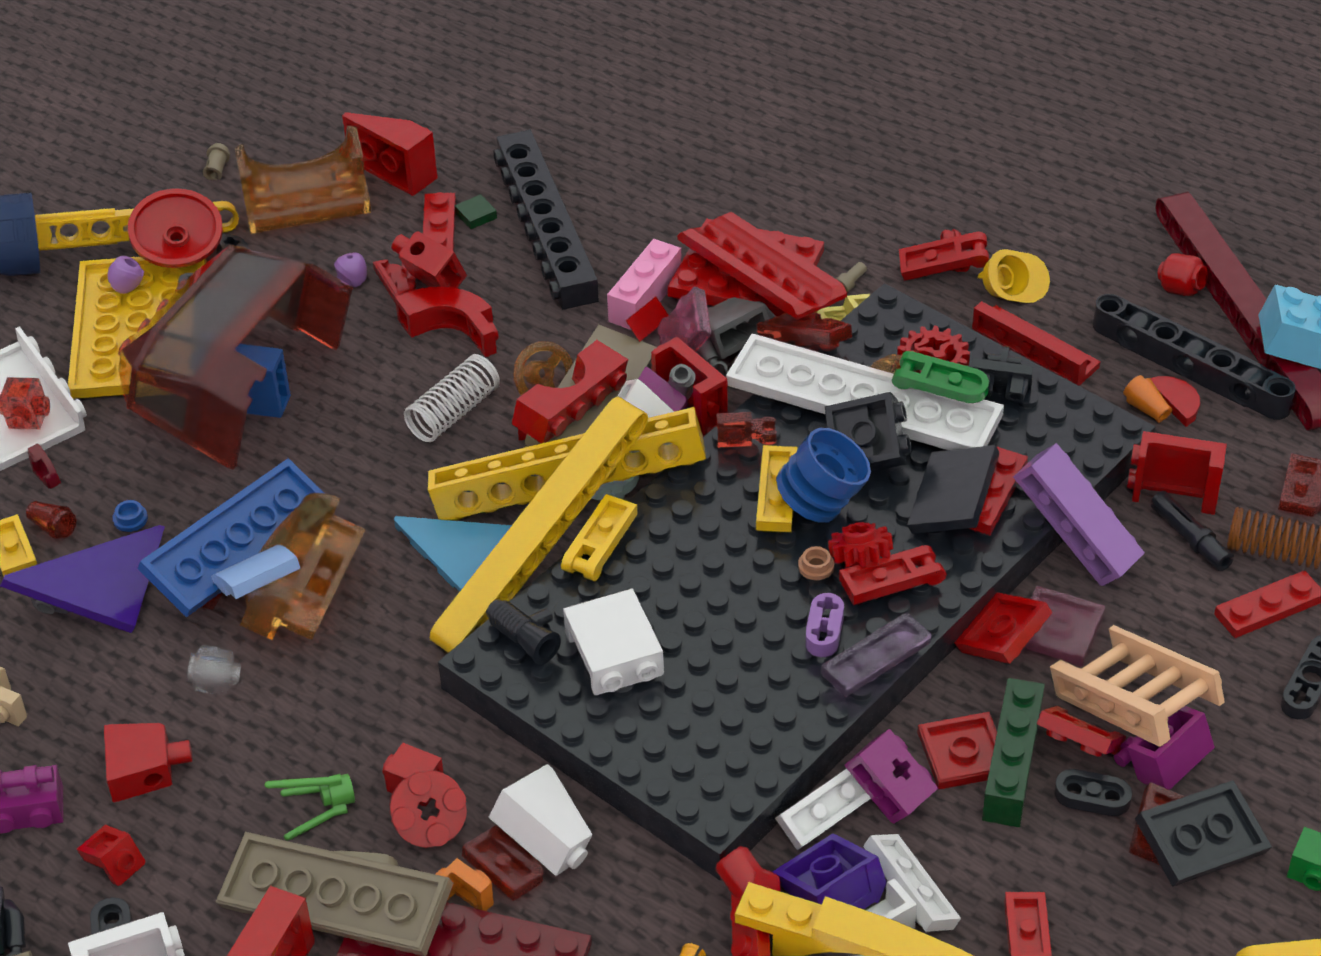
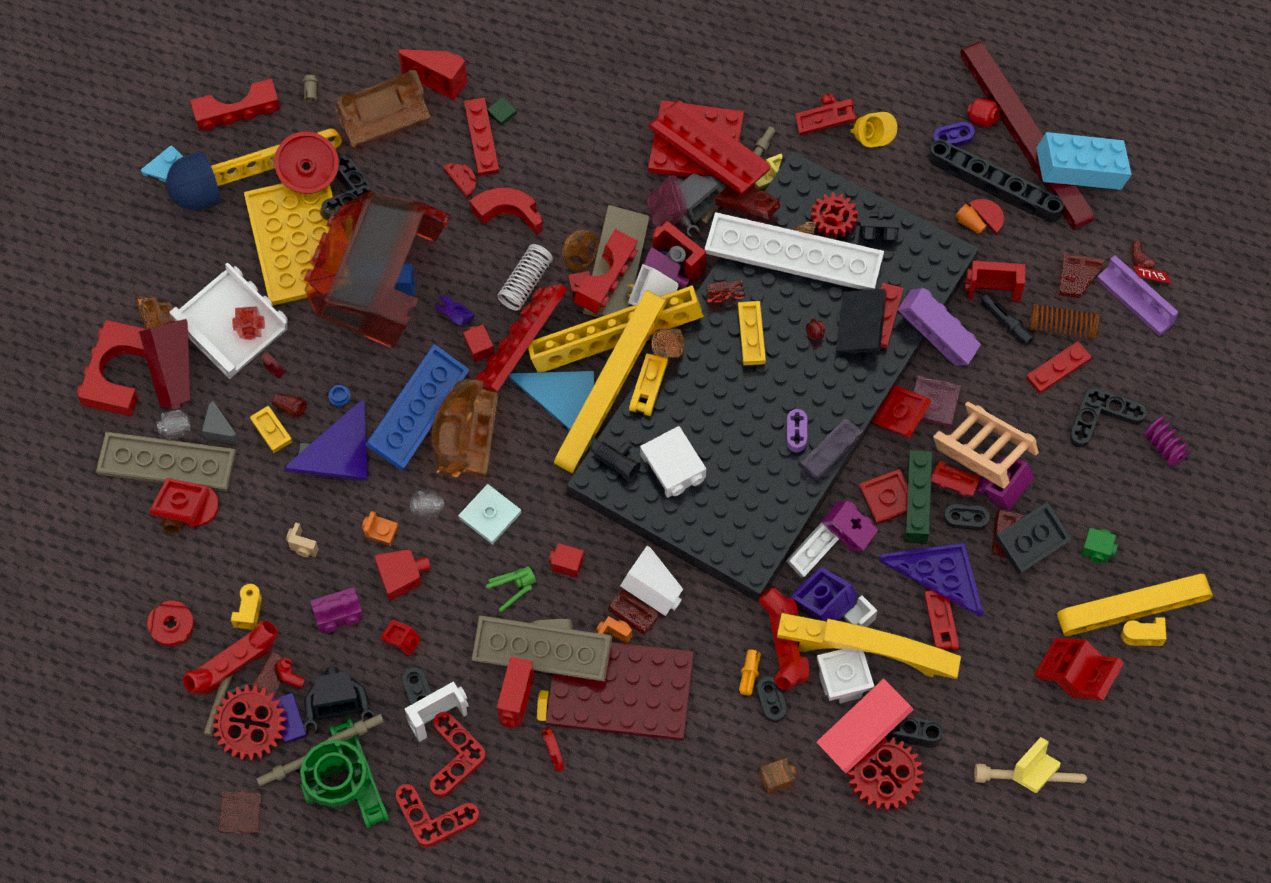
camera: 10 degrees left, 20 degrees up
medium lavender piece [107,256,144,294] -> none
light blue slope [211,545,301,599] -> none
medium lavender piece [334,252,367,288] -> none
red plate [389,770,467,848] -> none
red torso [391,231,467,288] -> none
black brick [493,129,599,310] -> none
bright pink brick [607,239,681,330] -> none
red sticker [625,296,670,342] -> none
blue wheel [776,428,871,522] -> none
nougat plate [798,546,834,580] -> none
black plate [824,392,912,471] -> none
red gear [828,522,893,567] -> none
red plate [839,545,947,605] -> none
white plate [863,834,961,932] -> none
green plate [891,351,989,404] -> none
red fence [972,301,1101,386] -> none
none -> red arch [190,79,280,131]
none -> orange bracket [362,511,399,546]
none -> dark purple plate [435,295,475,326]
none -> light aqua plate [458,484,522,545]
none -> red brick [463,325,494,363]
none -> red plate [471,284,567,394]
none -> clear orange piece [652,329,684,358]
none -> clear red plate [806,319,825,340]
none -> dark purple tile [879,543,983,616]
none -> dark purple plate [933,122,975,146]

